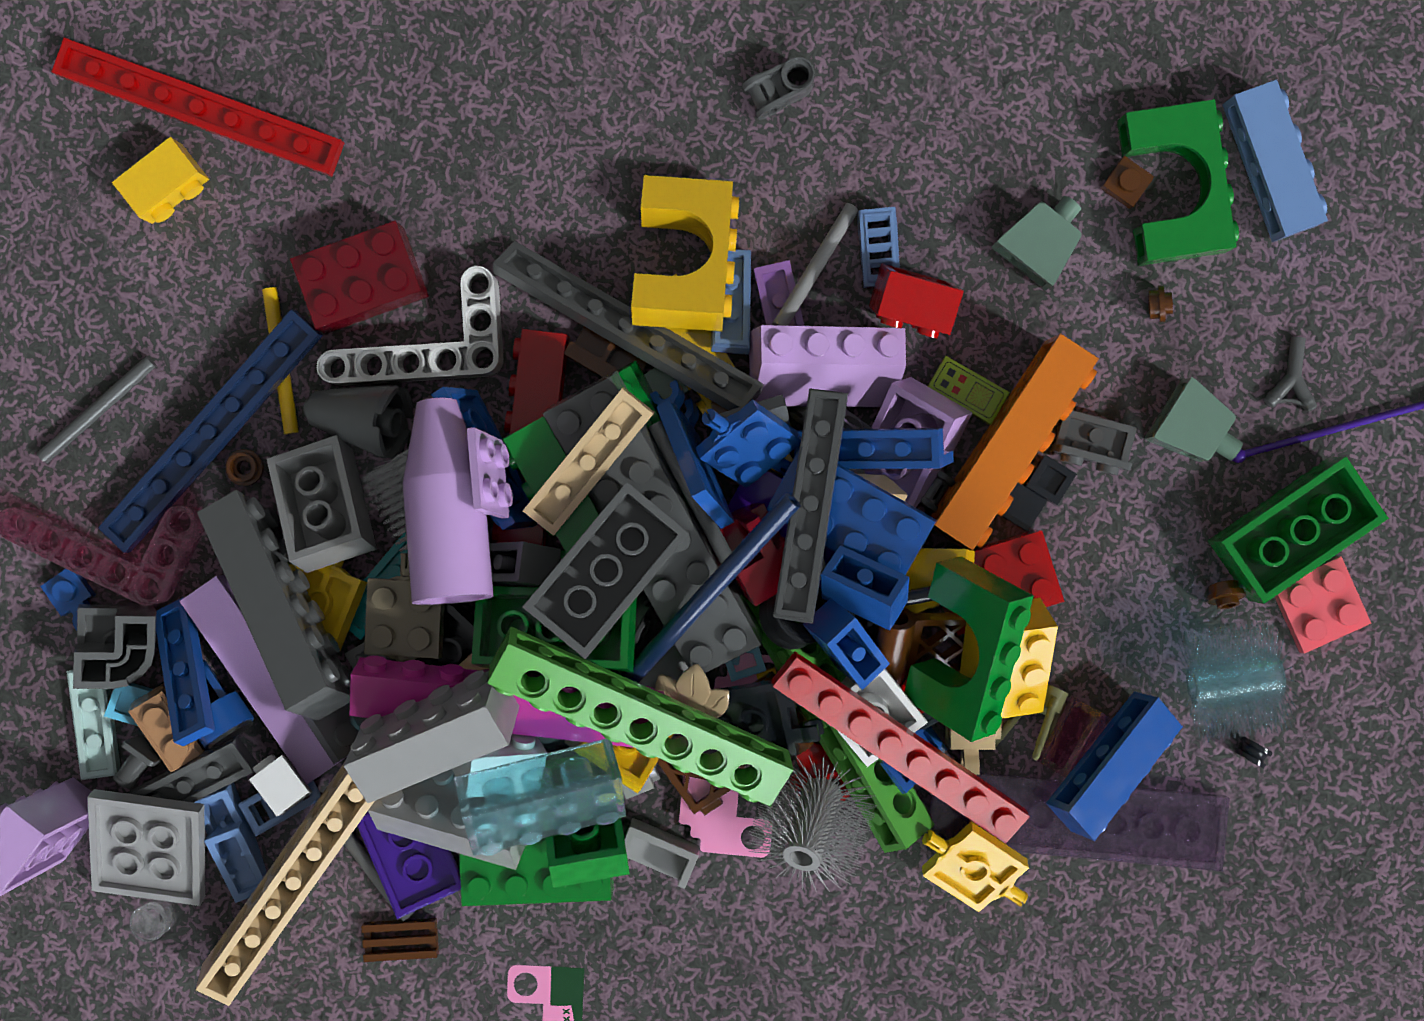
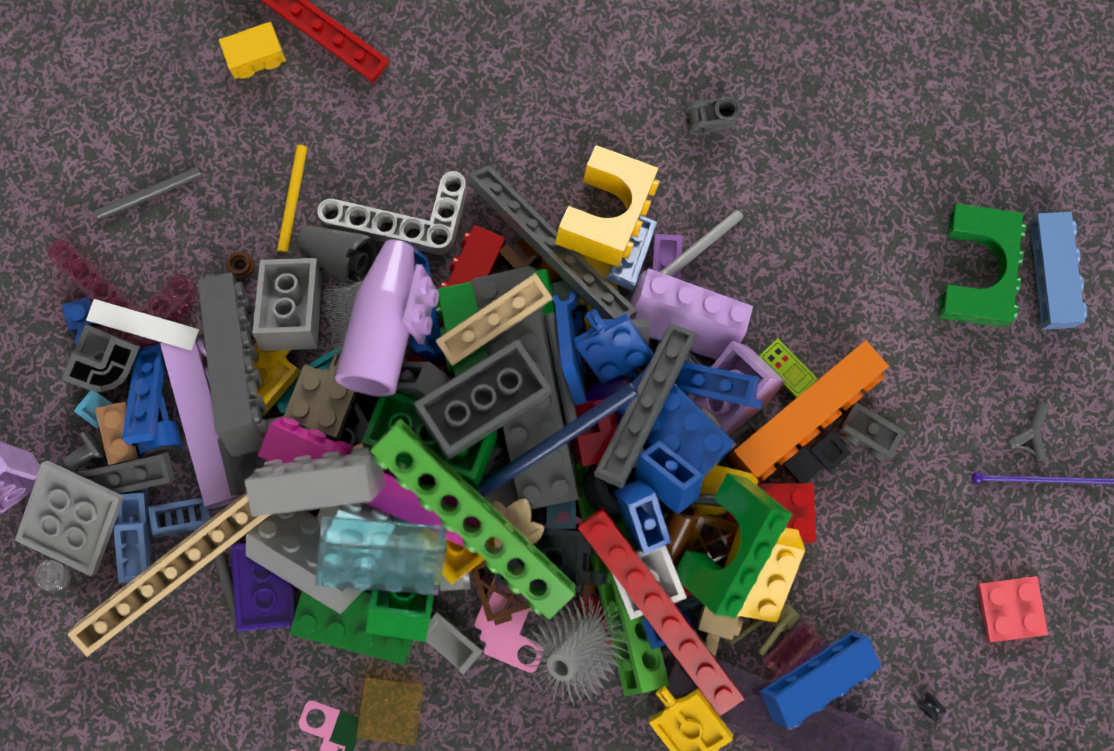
camera: 15 degrees right, 10 degrees down
light aqua tile [66,670,121,780] -> none
dark blue plate [98,309,323,553] -> none
white brick [249,754,312,816] -> none
dark red brick [290,220,429,334] -> none
reddish brown tile [361,918,439,962] -> none
medium blue slope [857,207,900,288] -> none
red brick [869,263,964,338] -> none
sand green torso [991,196,1082,291] -> none
reddish brown plate [1100,156,1154,209] -> none
sand green torso [1144,377,1243,462] -> none
reddish brown plate [1148,285,1173,323] -> none
clear light blue piece [1177,619,1298,743] -> none
reddish brown plate [1206,580,1246,609] -> none
green brick [1207,456,1389,604] -> none
none -> white sticker [86,299,199,351]
none -> clear yellow tile [356,677,425,745]

